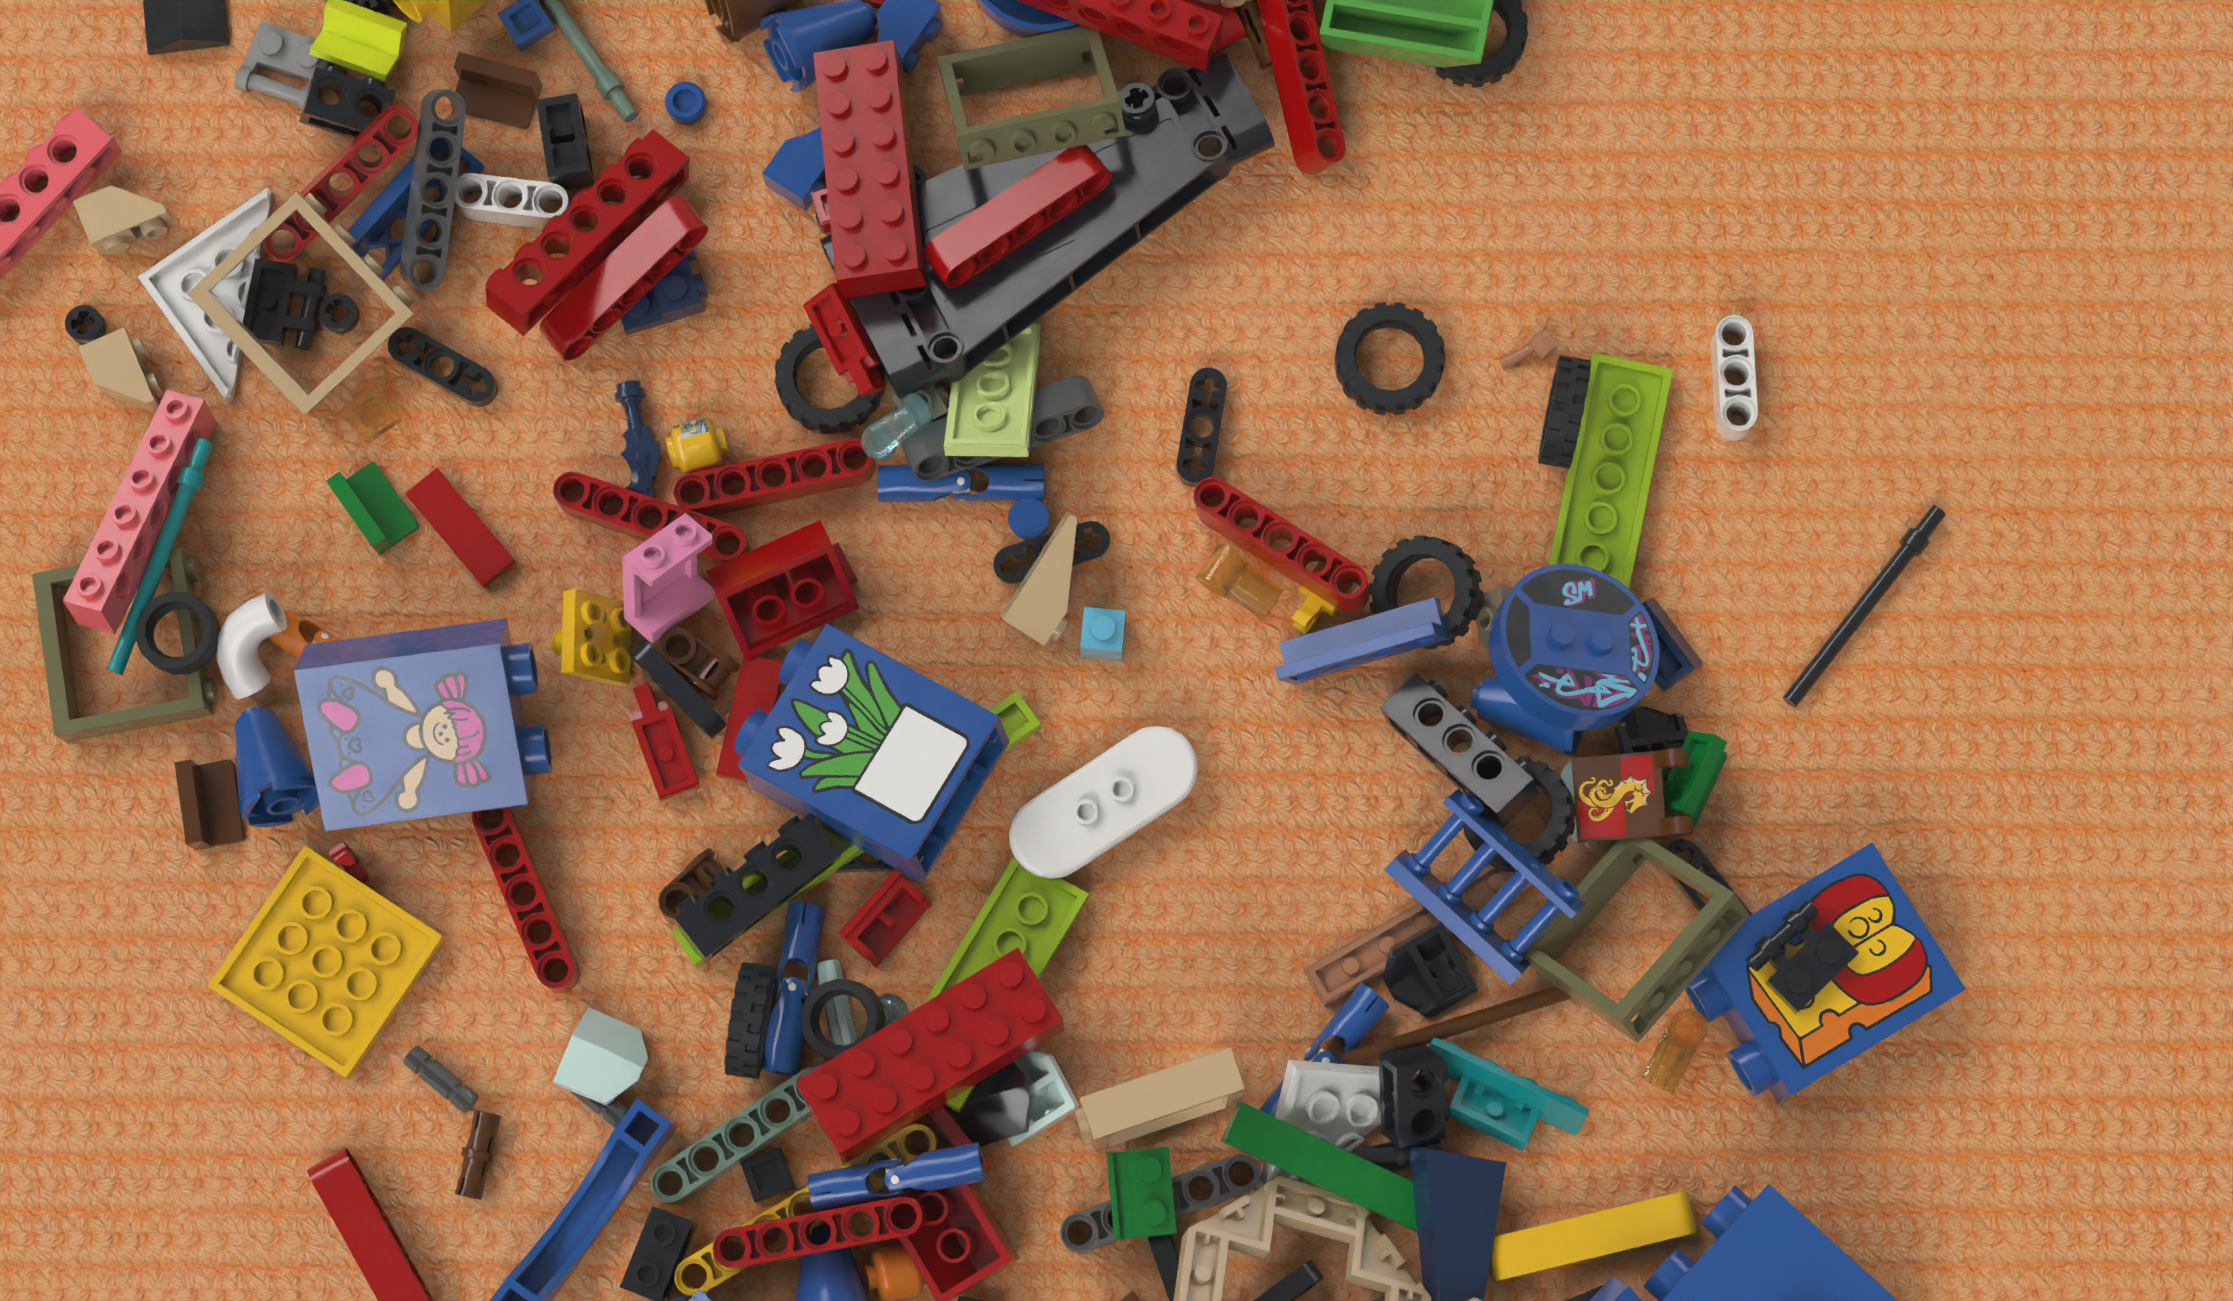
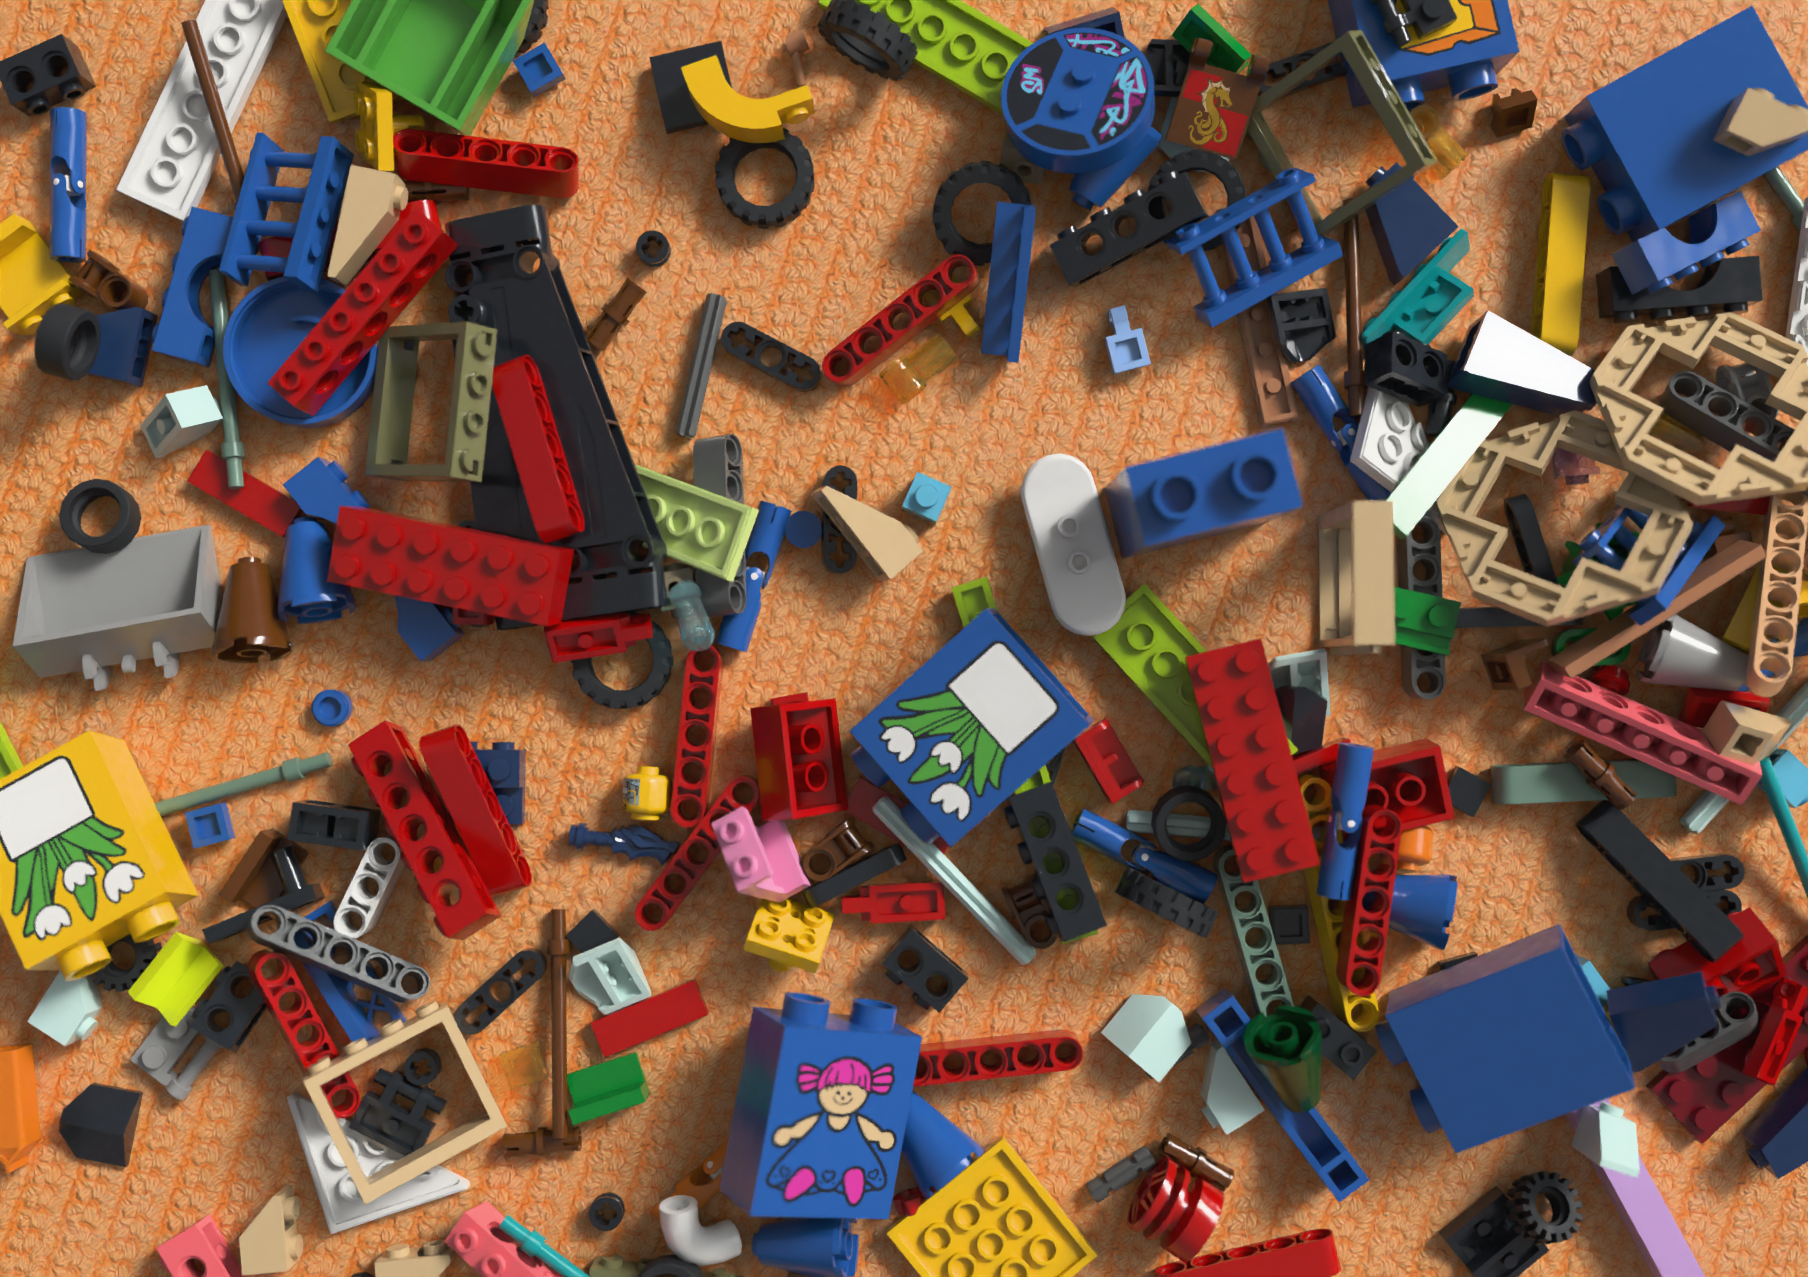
camera: 75 degrees left, 10 degrees up
none -> black piece [202,846,325,944]
none -> reddish brown pin [503,1126,582,1159]
none -> blue plate [513,42,566,97]
none -> reddish brown bar [547,909,570,1139]
none -> black tile [566,909,620,953]
none -> light aqua slope [568,937,651,1015]
none -> reddish brown pin [586,278,647,352]
none -> black bush [589,1192,625,1231]
none -> black bush [636,231,671,267]
none -> black slope [649,41,733,134]
none -> dark grey axle [675,293,727,438]
none -> yellow arch [681,55,815,143]
none -> light aqua axle [872,796,1036,965]
none -> black brick [882,924,969,1013]
none -> blue cone [901,1091,985,1200]
none -> light blue plate [1104,305,1151,375]
none -> blue brick [1104,428,1303,559]
none -> red wheel [1127,1157,1224,1262]
none -> light aqua slope [1200,1039,1264,1135]
none -> dark green cone [1243,1006,1322,1113]
none -> dark blue slope [1365,162,1459,286]
none -> reddish brown tile [1491,88,1538,137]

